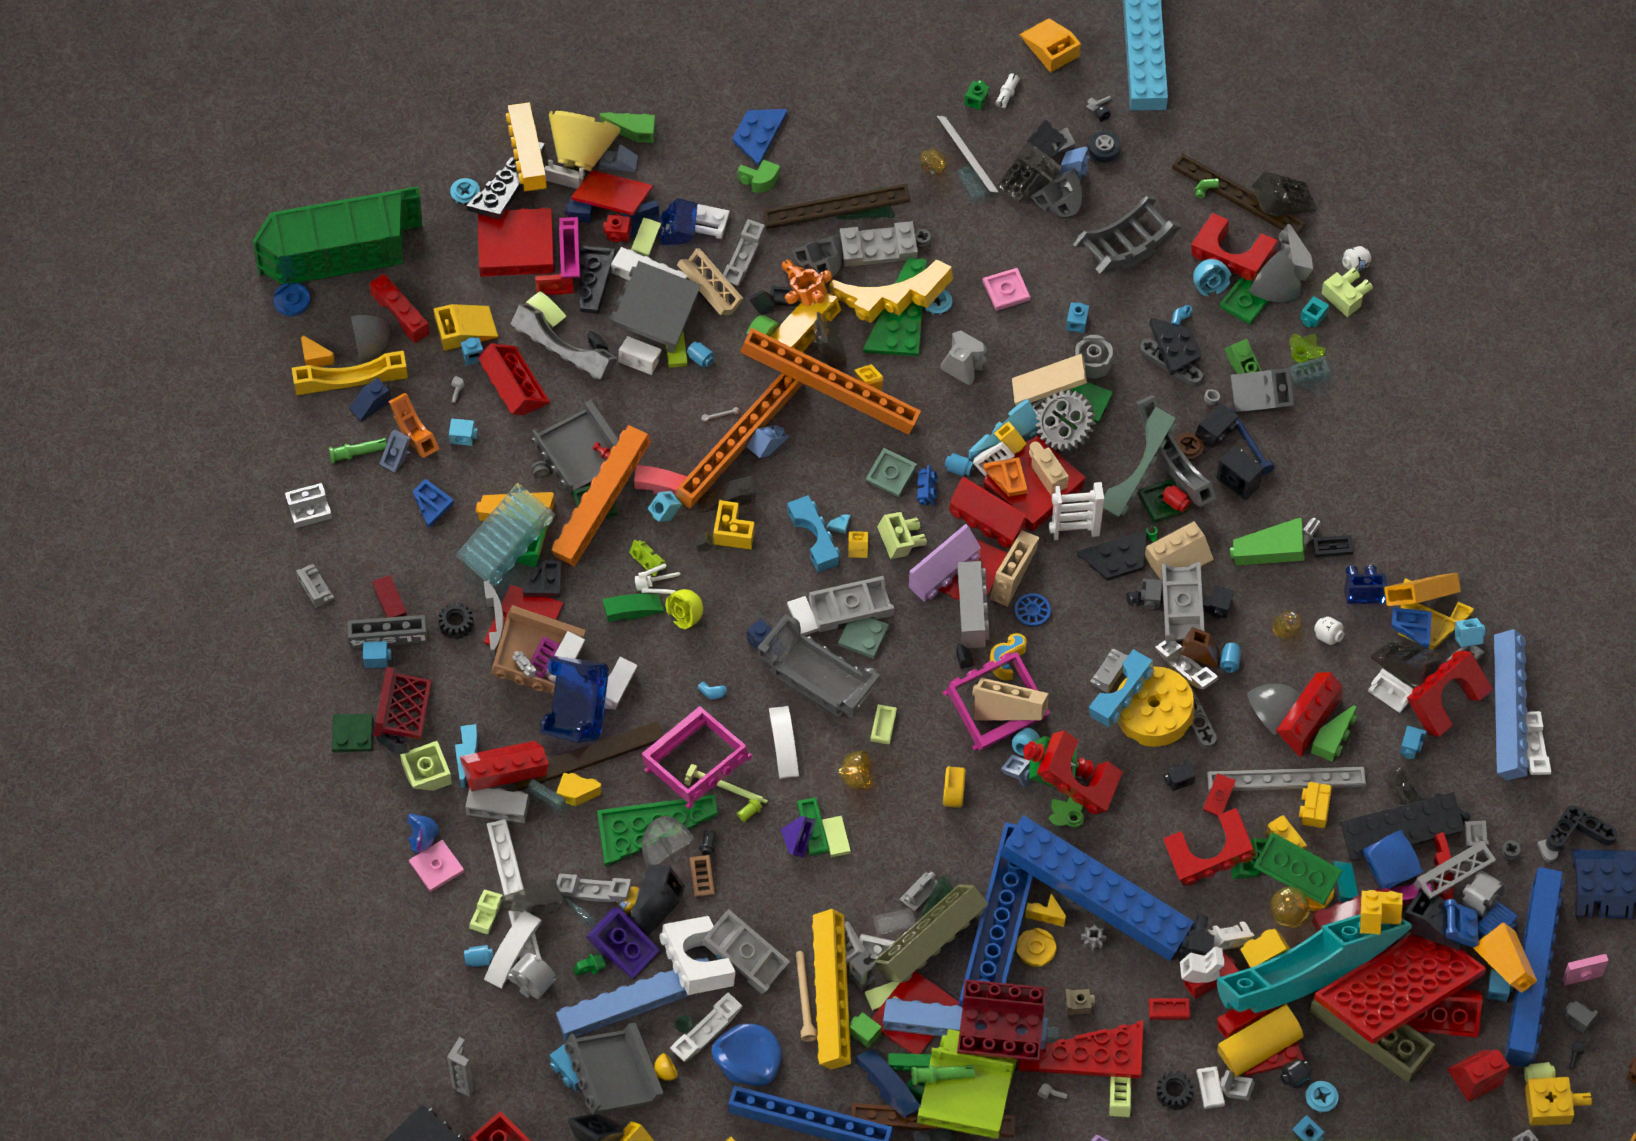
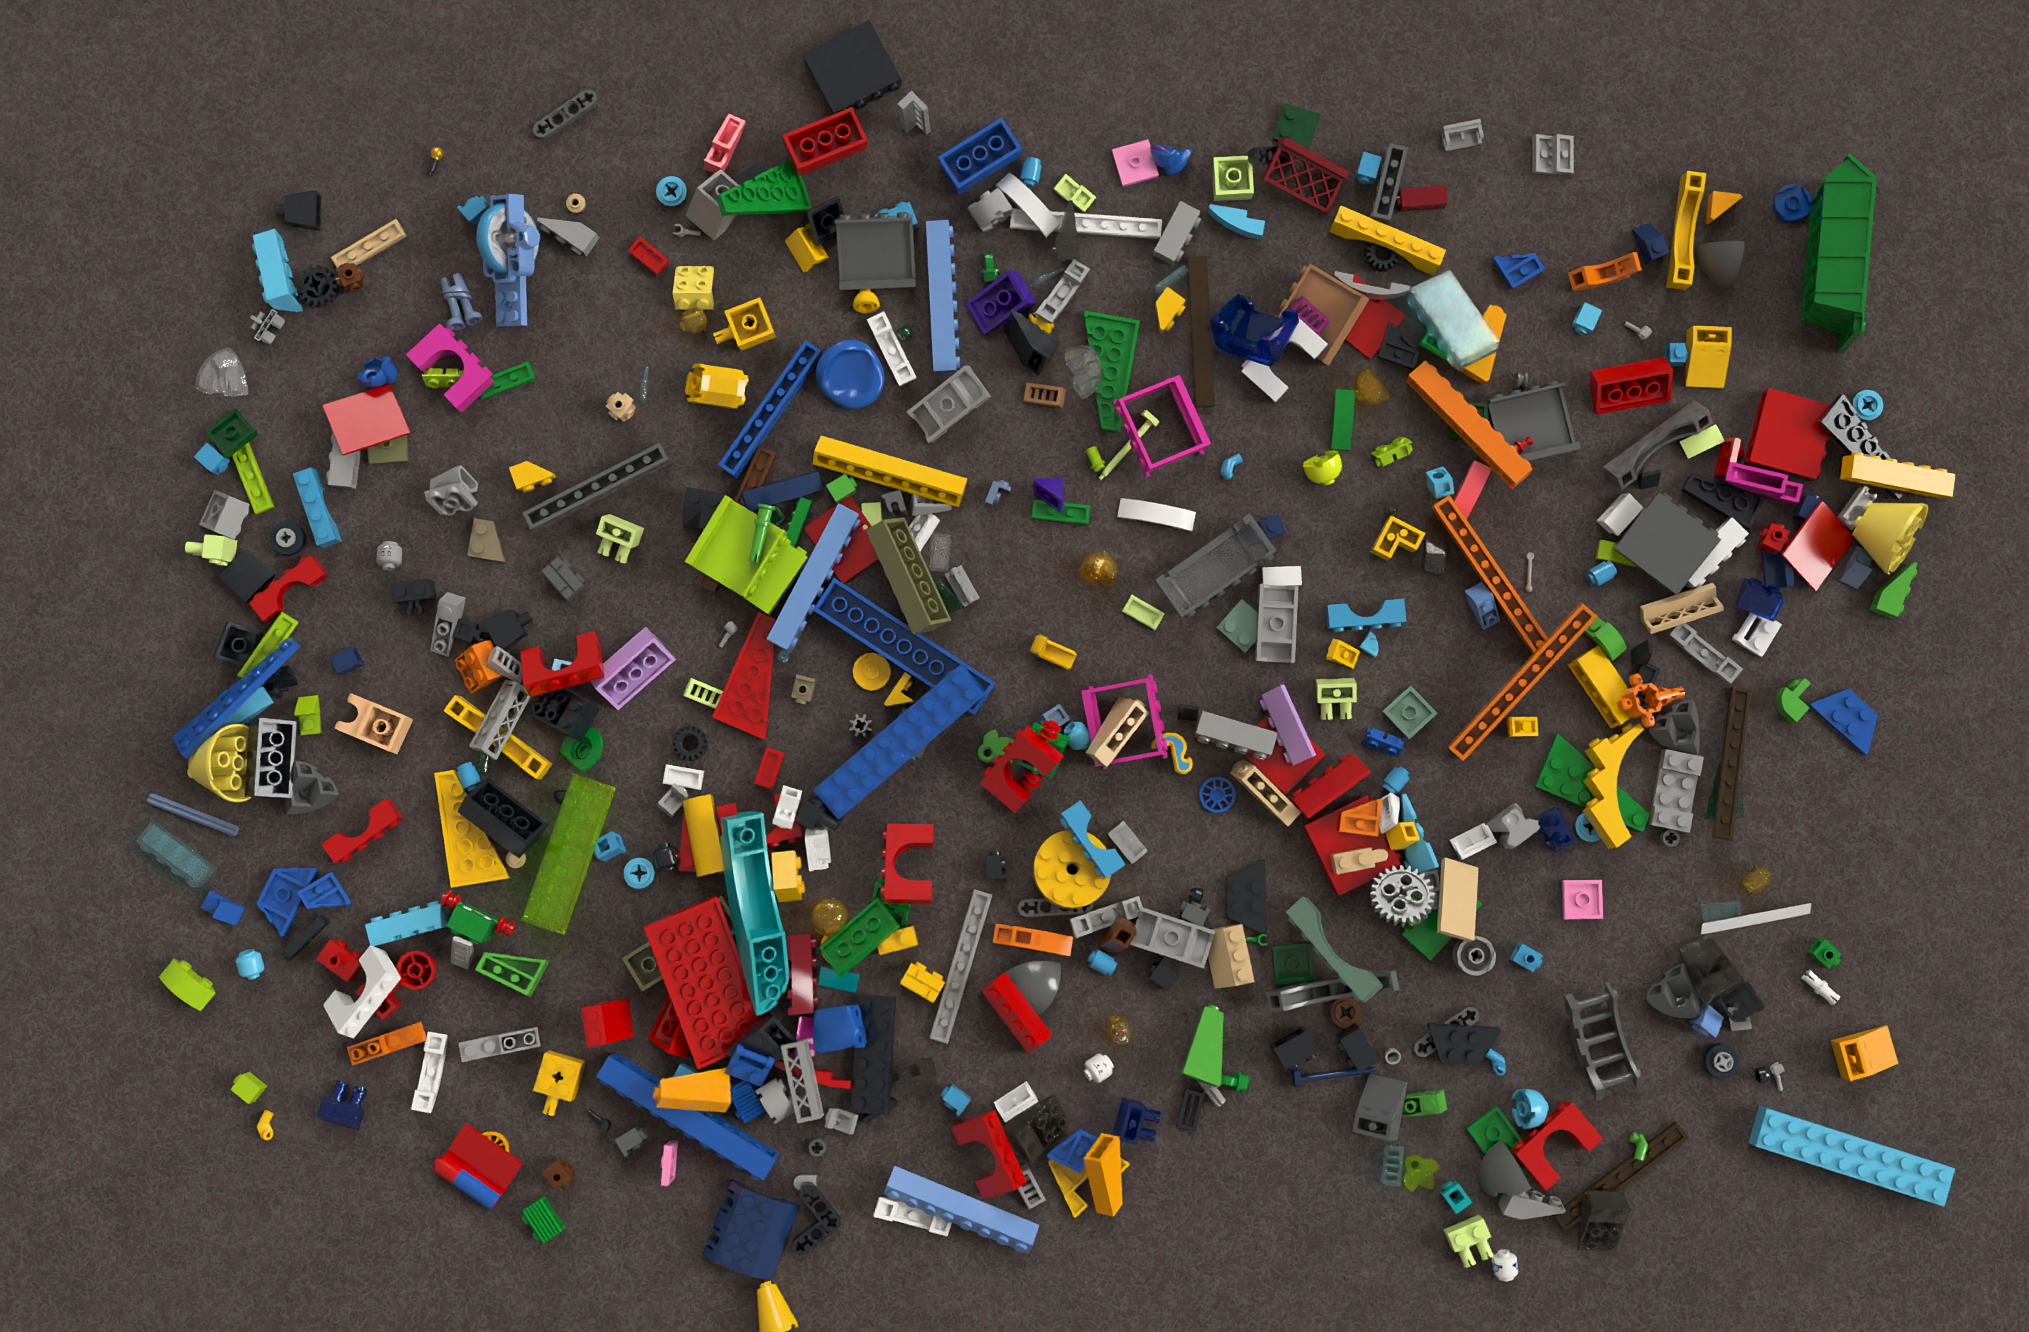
camera: 110 degrees right, 25 degrees up
bright green pin [329,438,387,464] -> none
red arch [369,274,430,344] -> none
sand blue slope [379,430,411,472] -> none
red slope [460,741,549,791] -> none
light grey axle [512,651,537,678] -> none
yellowish green tile [631,218,661,257] -> none
white plant [635,564,681,594] -> none
white arch [660,916,735,995] -> none
black pin [699,830,716,856] -> none
tan piece [796,951,817,1042] -> none
clear smoke slope [813,312,847,370] -> none
yellowish green tile [822,816,850,857] -> none
dark red slope [957,979,1046,1062] -> none
white fence [1049,482,1104,540] -> none
red brick [1162,485,1191,512] -> none
red plate [1202,773,1236,816] -> none
bright green slope [1311,705,1358,762] -> none
yellow brick [1360,890,1402,934] -> none
medium azure brick [1455,618,1486,647] -> none
yellowish green brick [1524,1062,1556,1083] -> none
none -> blue brick [938,117,1022,195]
none -> sand blue bracket [985,480,1011,507]
none -> orange slope [993,924,1074,956]
none -> green piece [1221,1071,1249,1092]
none -> yellow arch [1329,206,1446,276]
none -> clear yellow cylinder [1354,366,1390,406]
none -> white hinge [1449,823,1497,860]
none -> clear blue brick [1534,807,1578,852]

